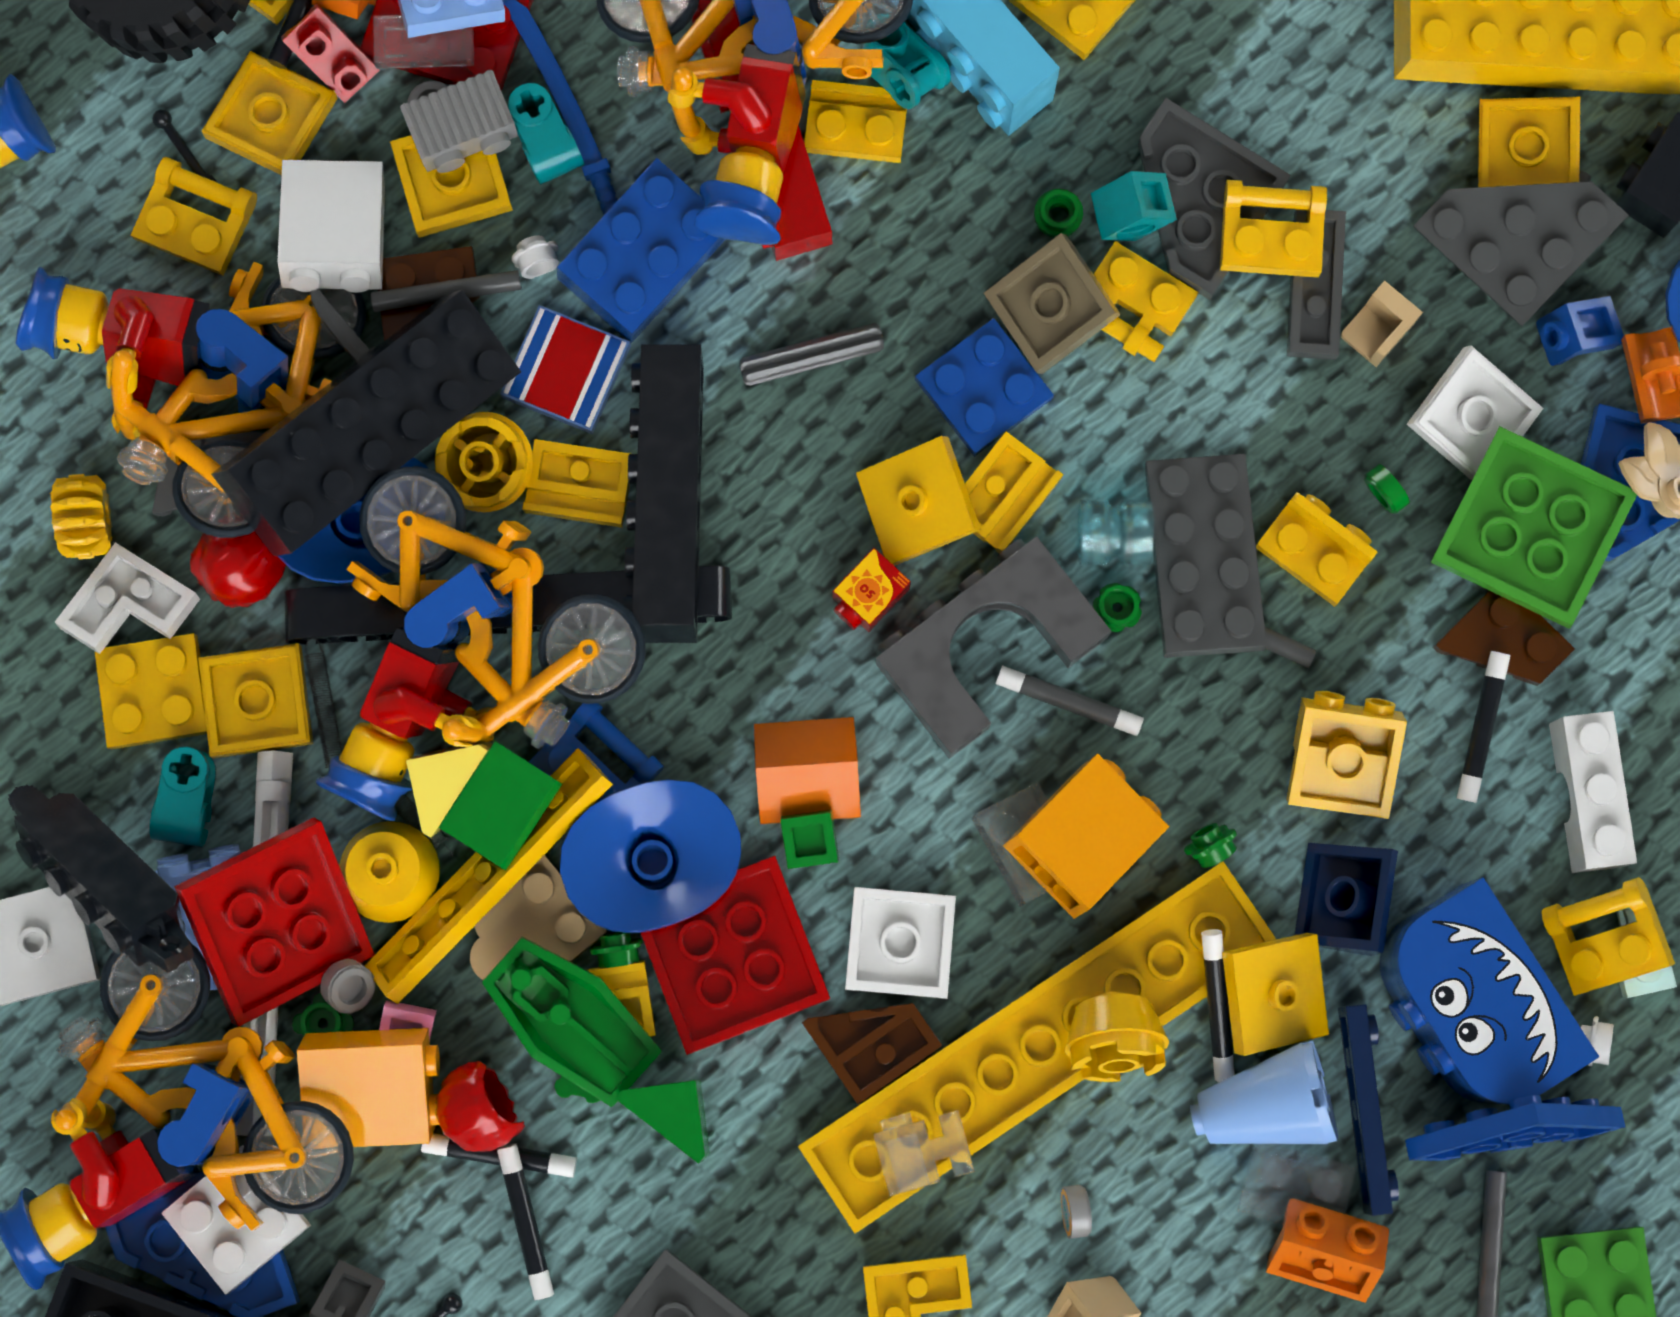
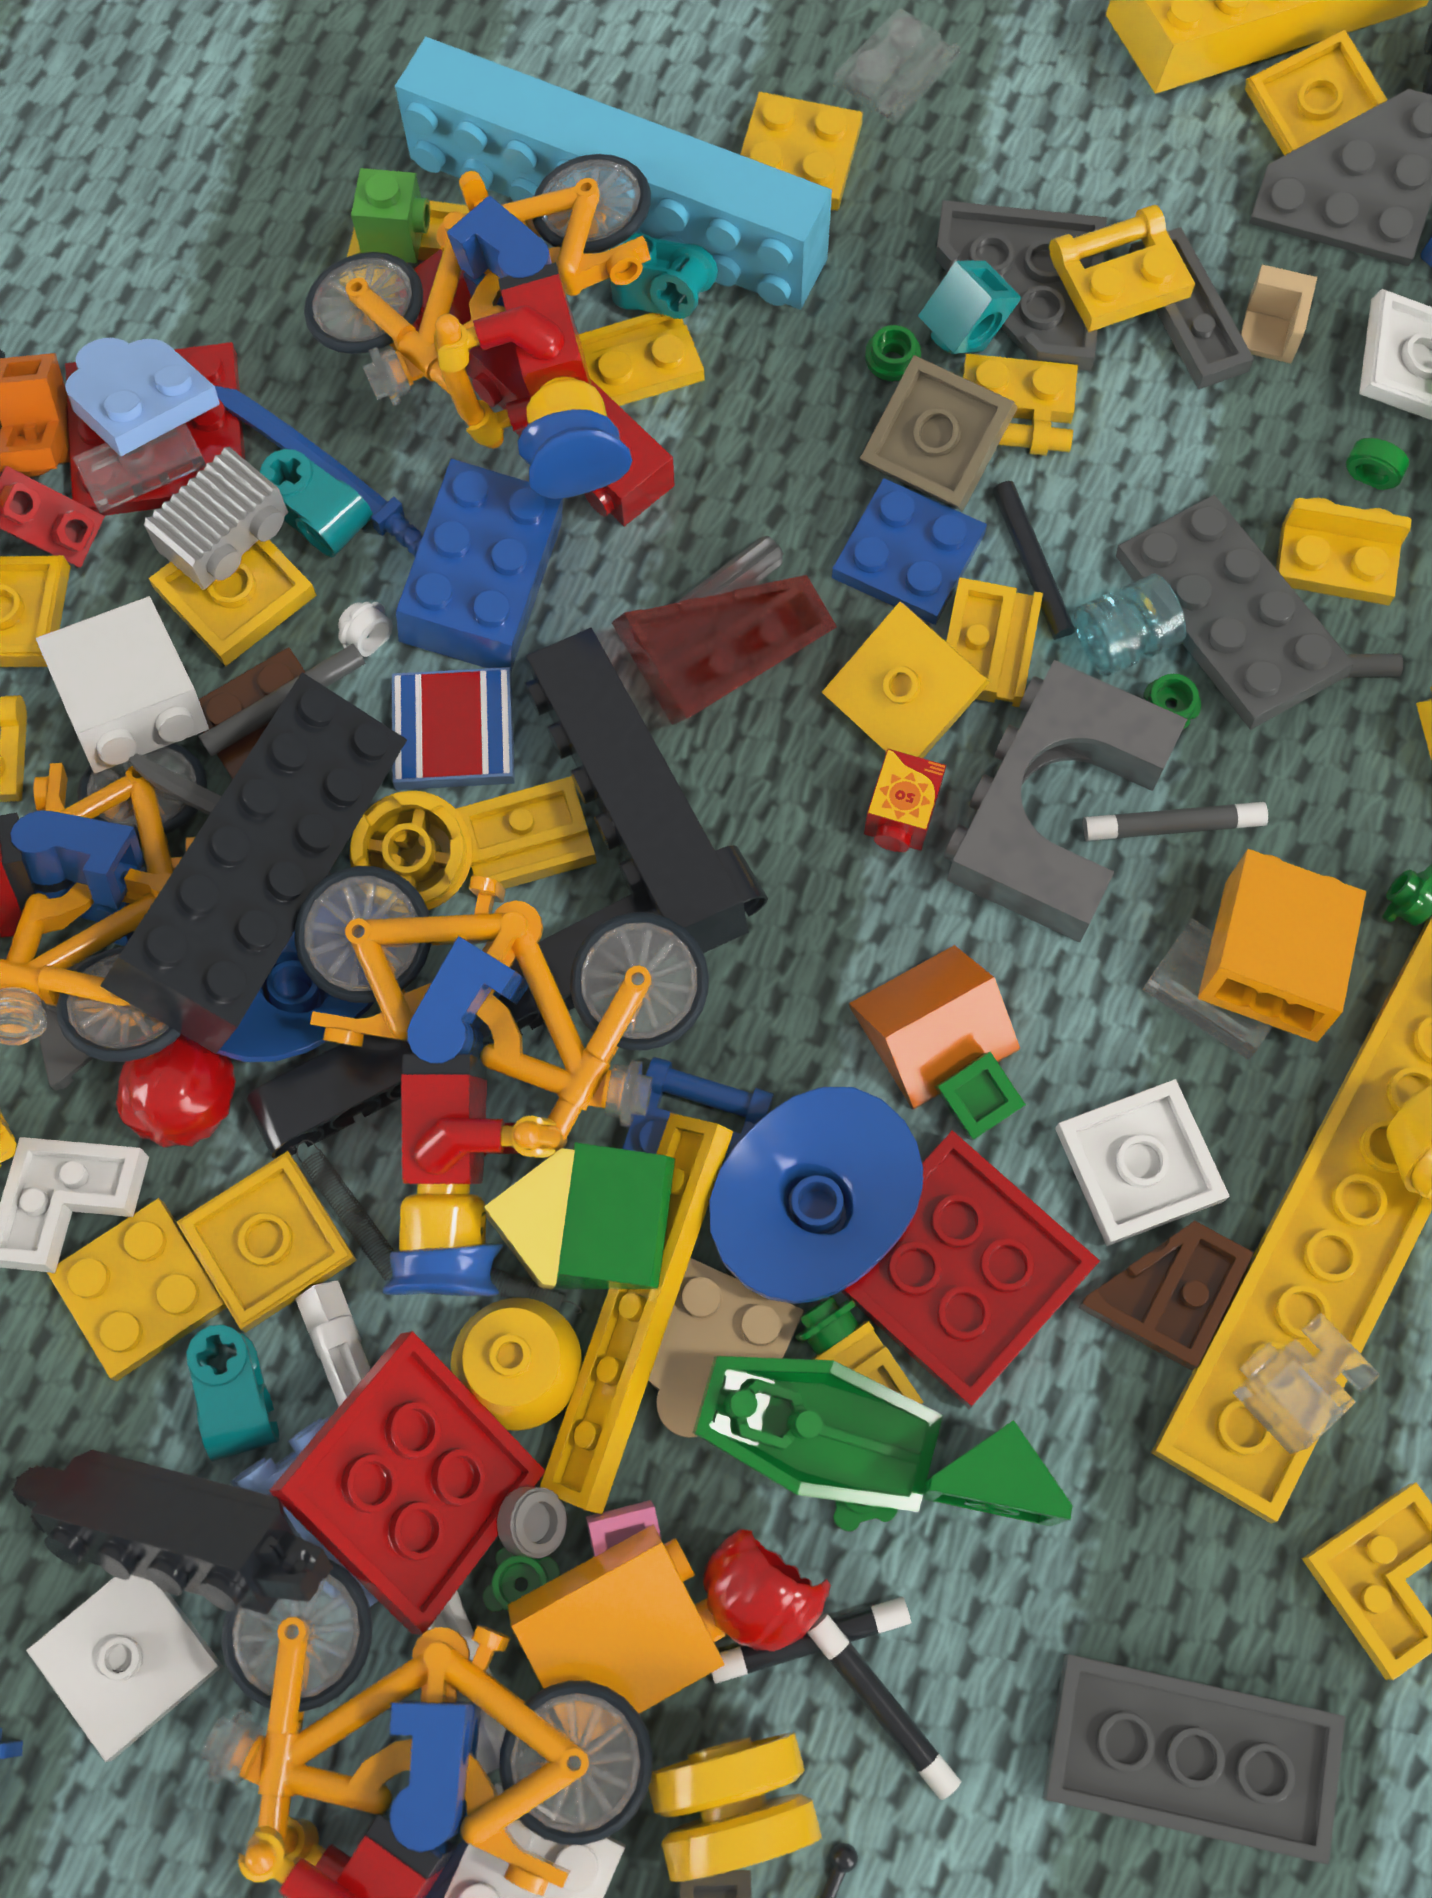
camera: 25 degrees left, 10 degrees down
none -> clear red wedge [611,575,837,725]
none -> yellow wheel [648,1732,822,1882]
none -> black bar [992,481,1075,640]

